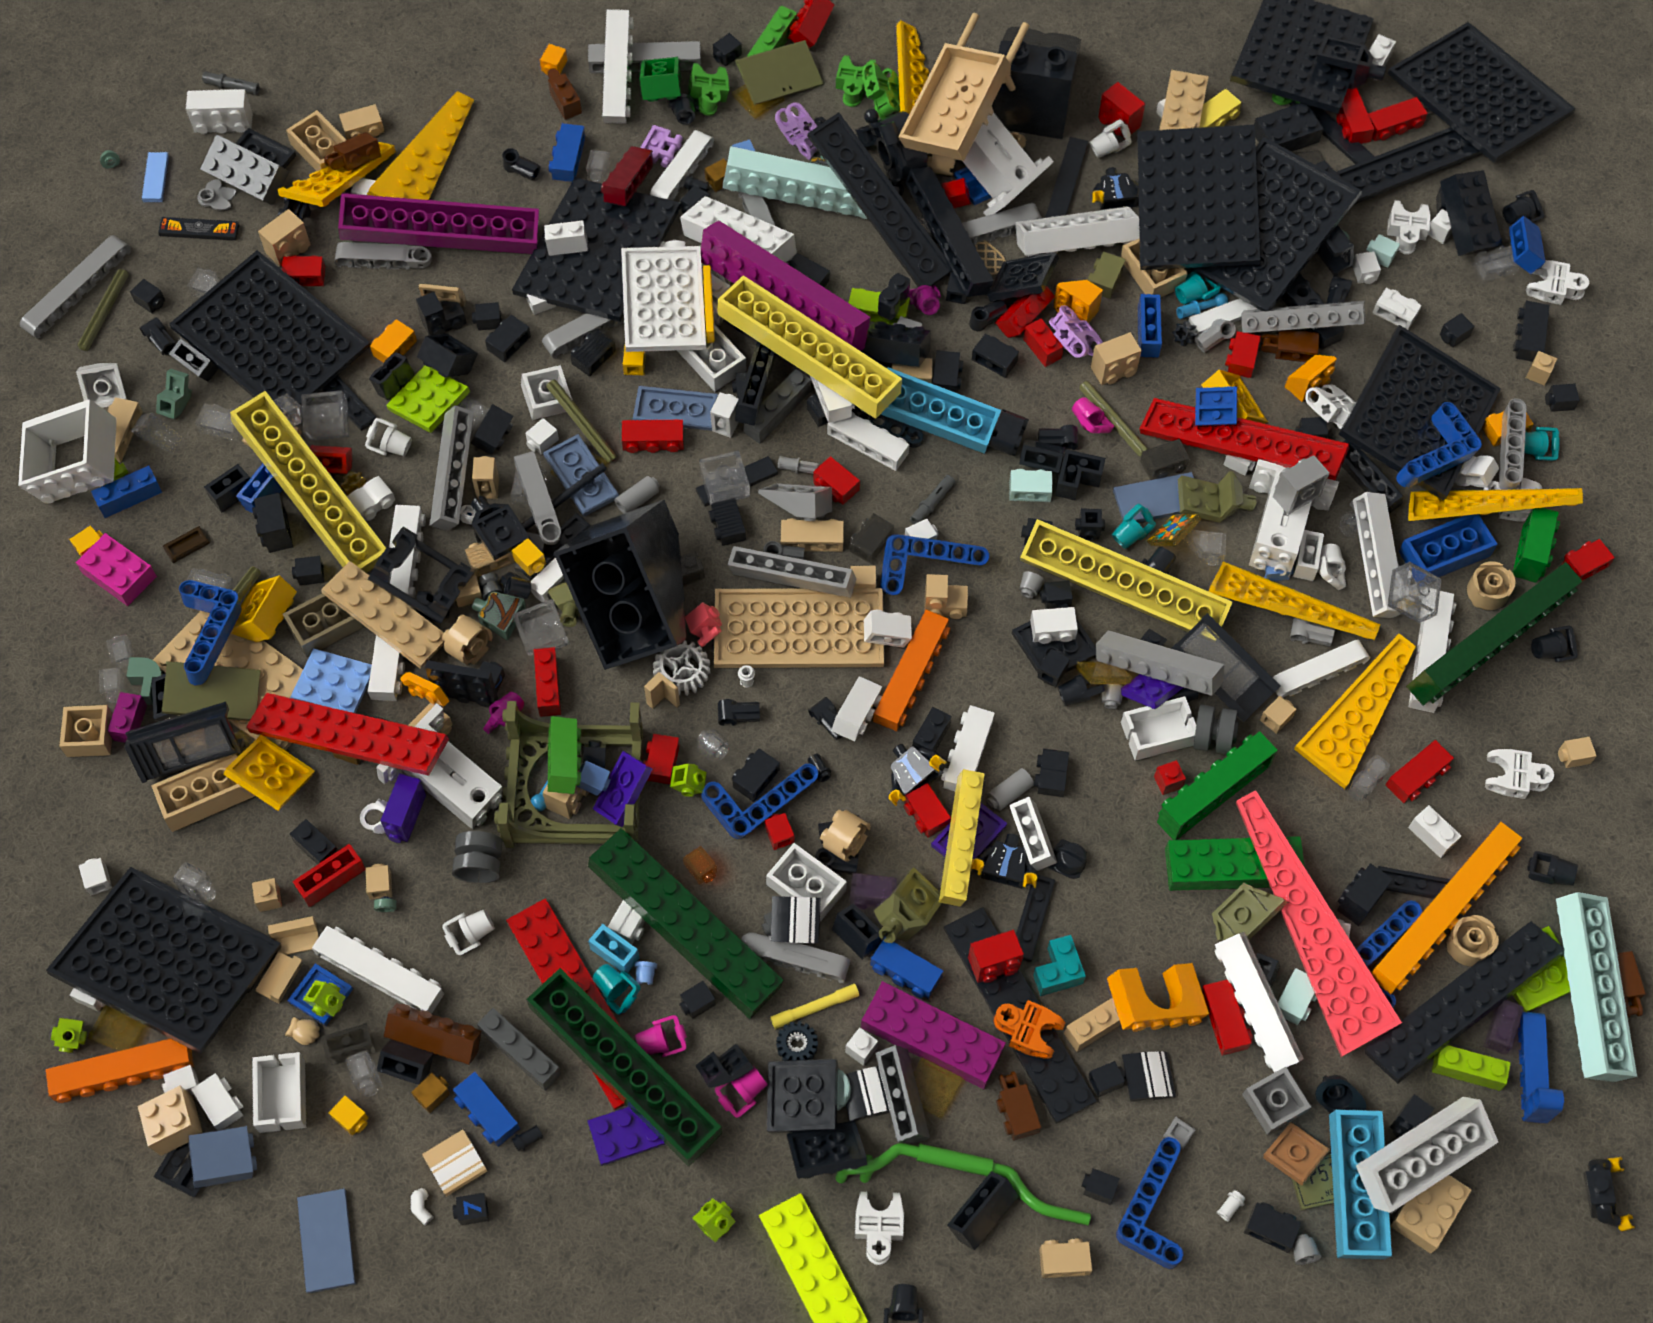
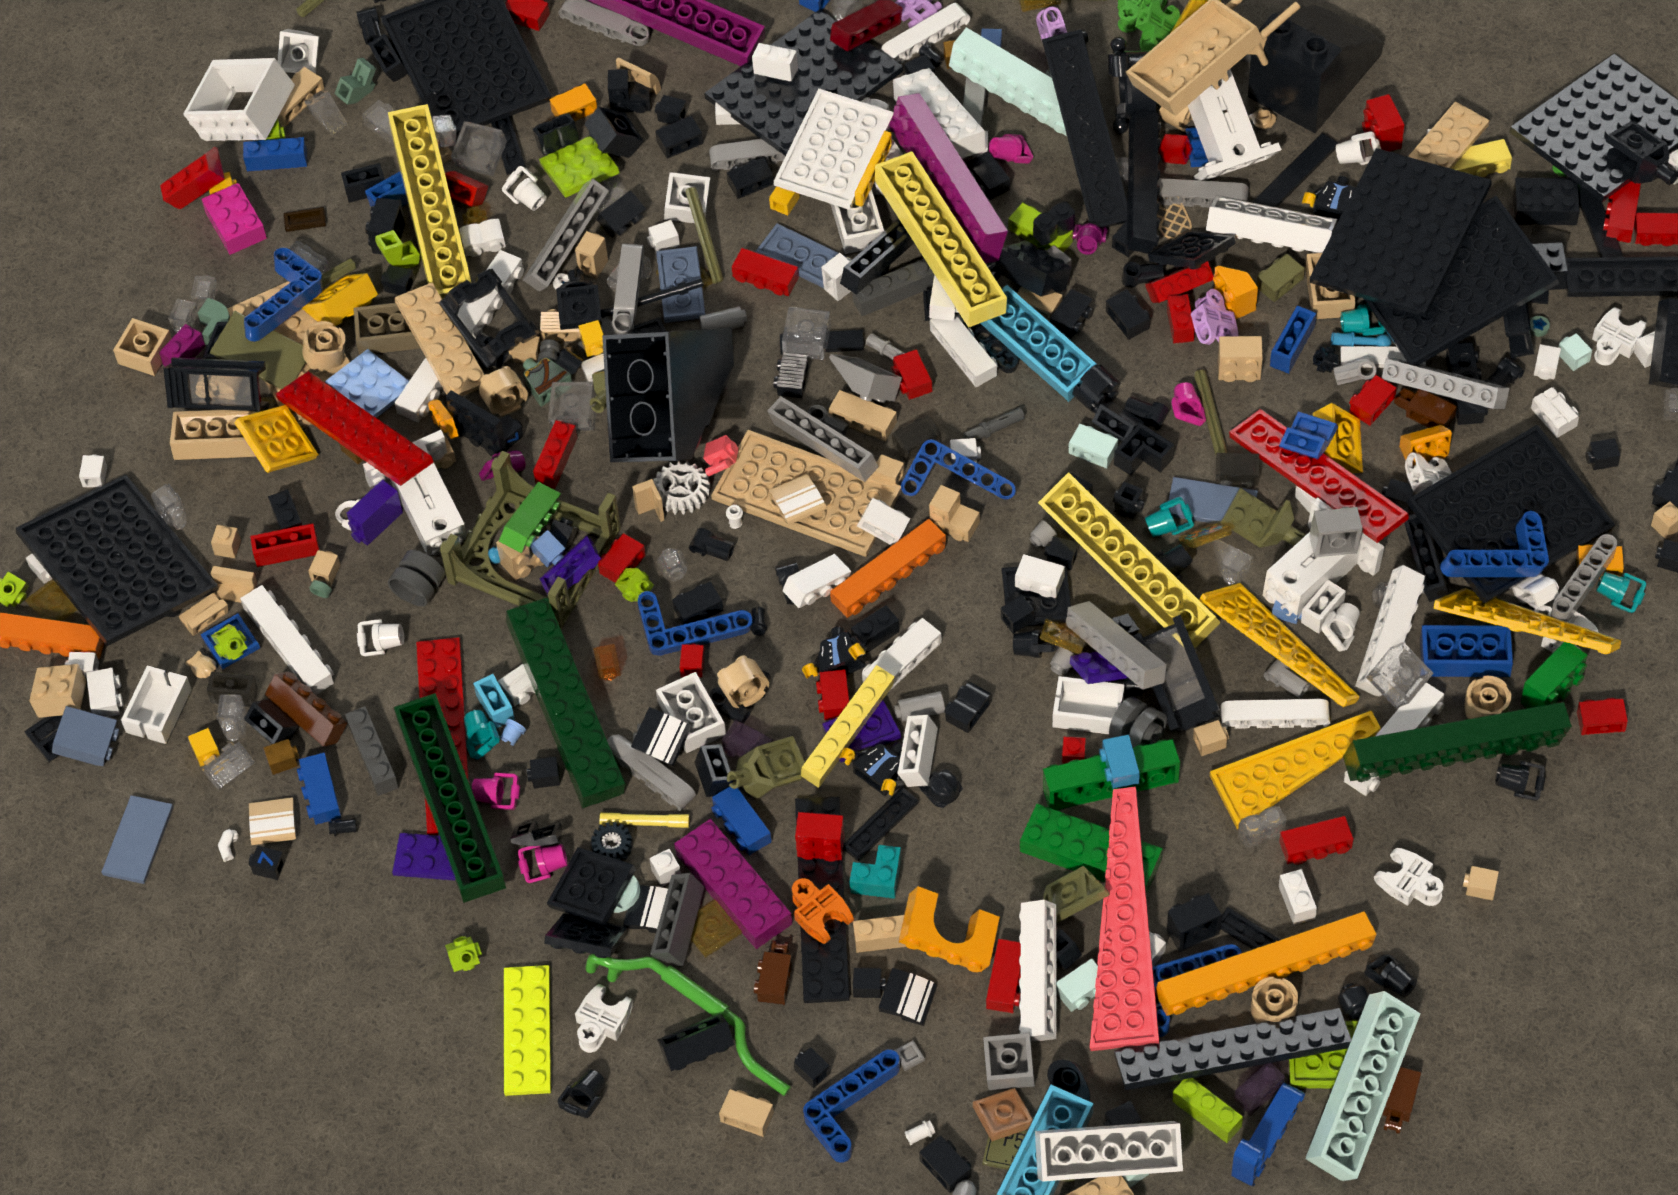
camera: 30 degrees right, 5 degrees down
none -> red slope [160,147,225,209]
none -> clear brick [202,742,255,791]
none -> tan brick [302,321,345,370]
none -> lime brick [375,230,420,268]
none -> slope [769,474,827,525]
none -> dark pink piece [989,134,1033,164]
none -> dark azure piece [1099,735,1139,789]
none -> black head [1338,983,1369,1019]

